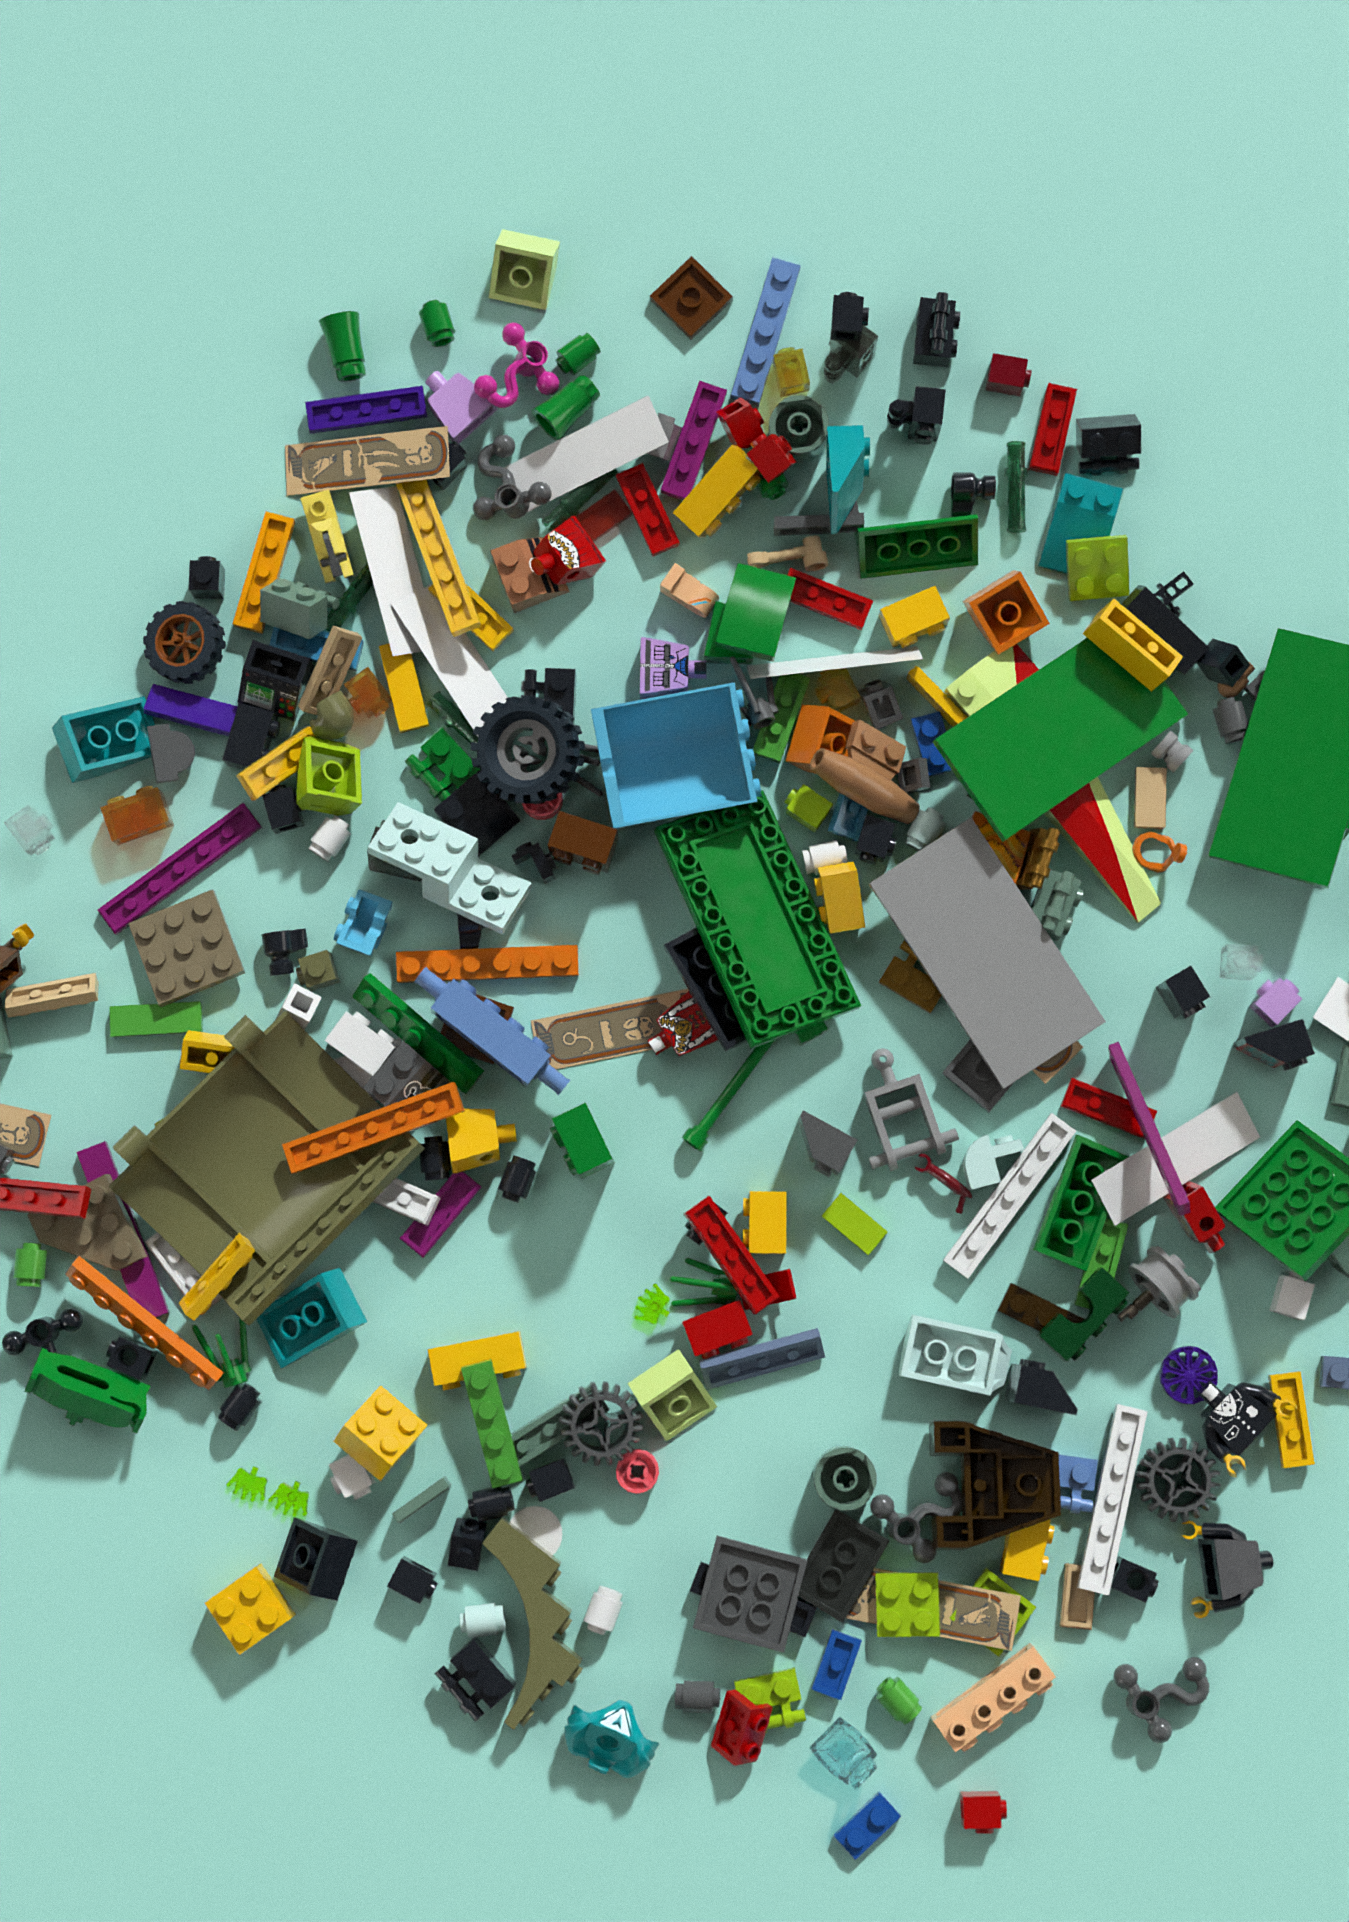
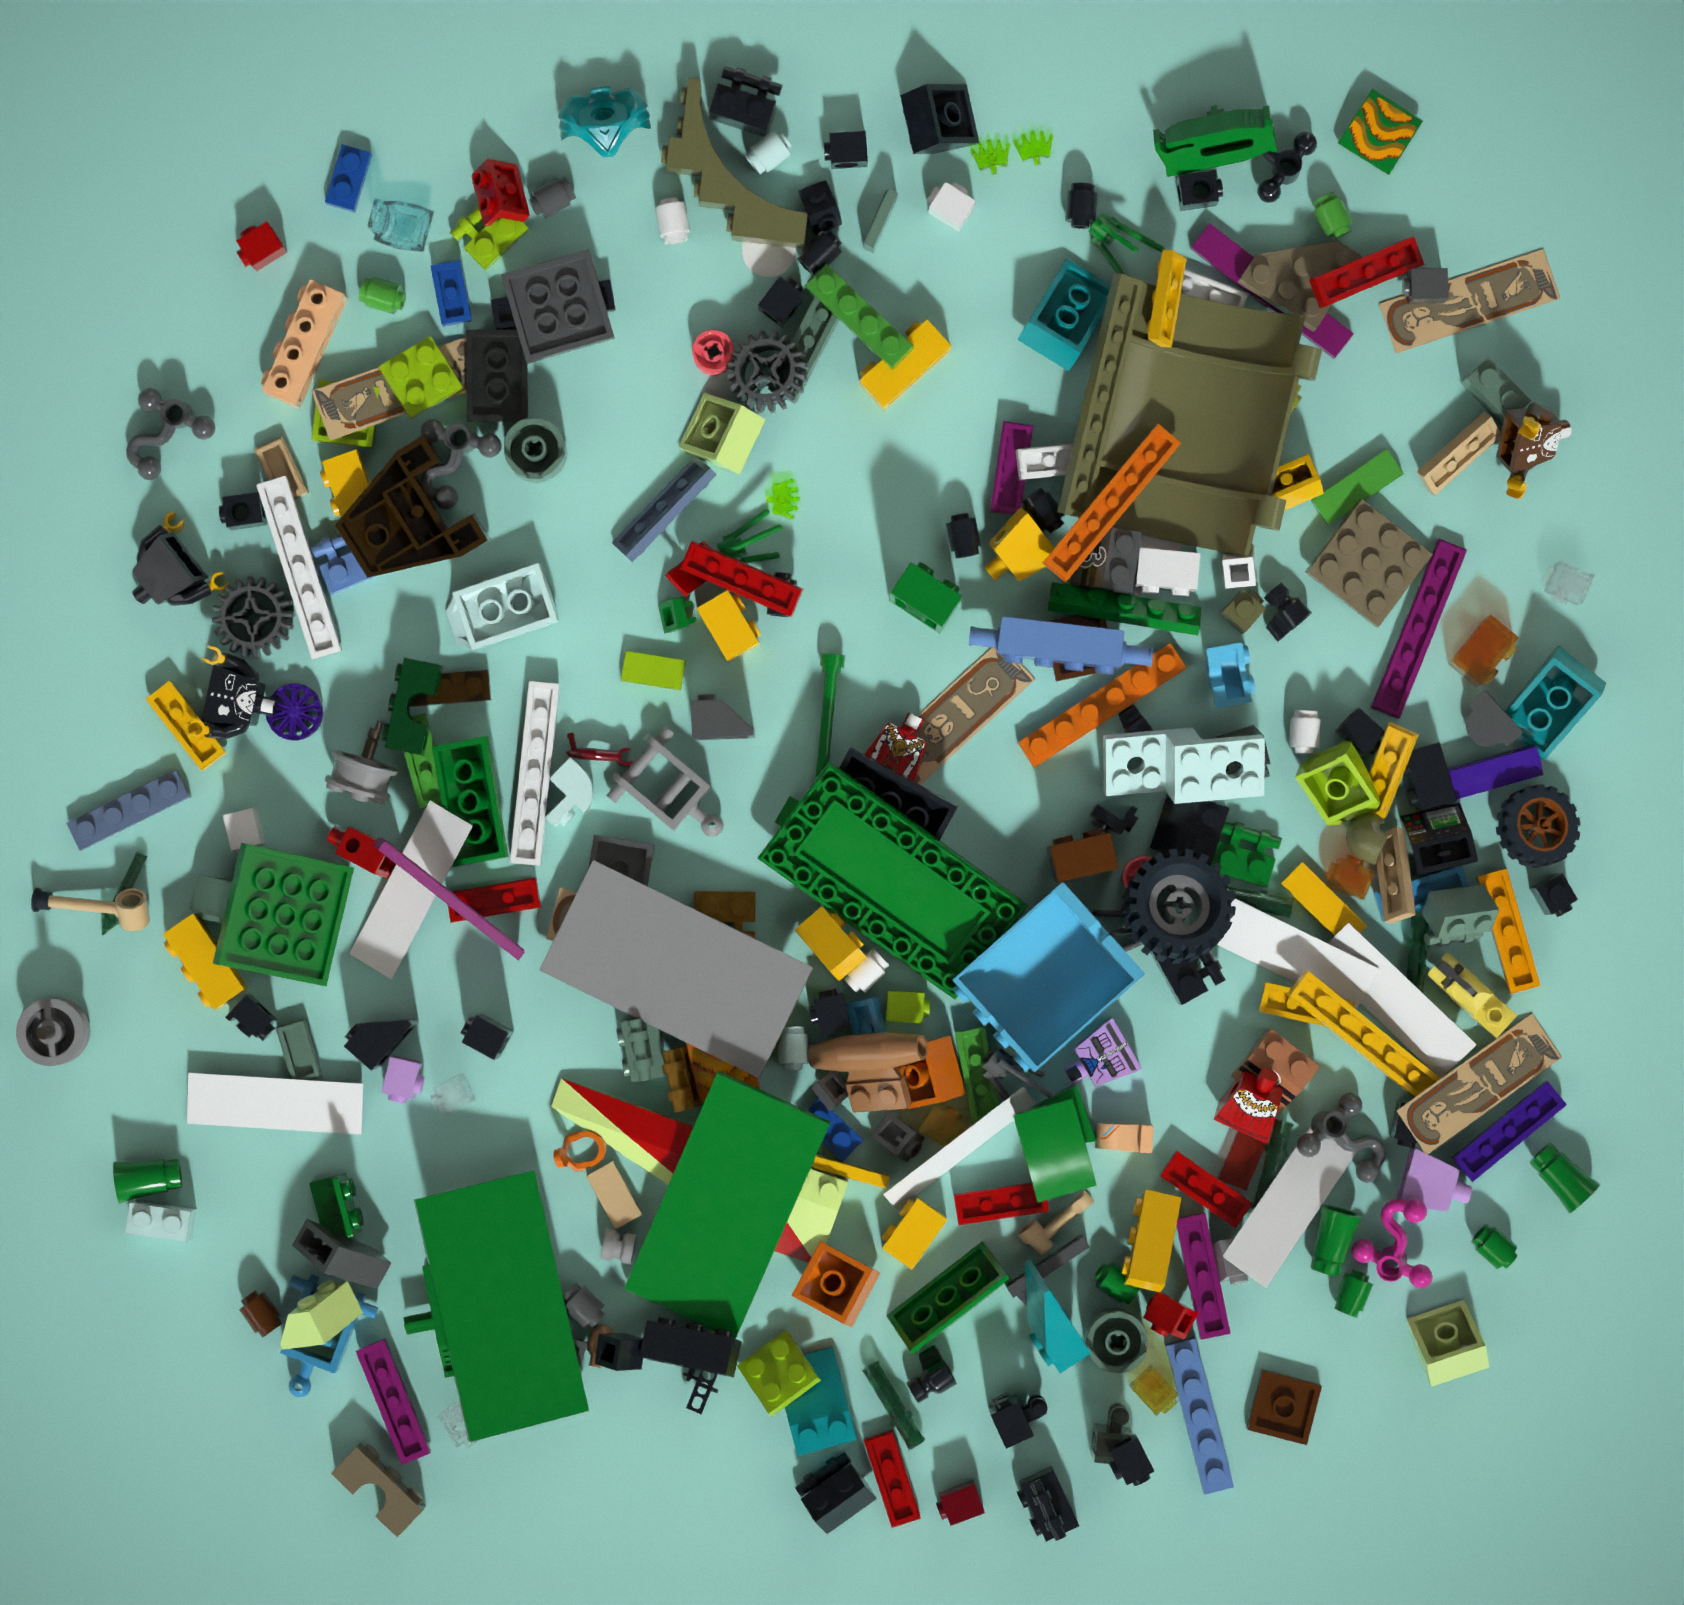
camera: 145 degrees right, 5 degrees up
orange plate [65,1256,224,1390] -> none
yellow brick [205,1564,296,1655] -> none
yellow brick [333,1385,428,1481] -> none
red brick [682,1300,753,1359] -> none
red brick [746,433,797,482] -> none
black slope [1005,1359,1078,1415] -> none
yellow brick [1083,599,1183,692] -> none
none -> green tile [658,597,696,634]

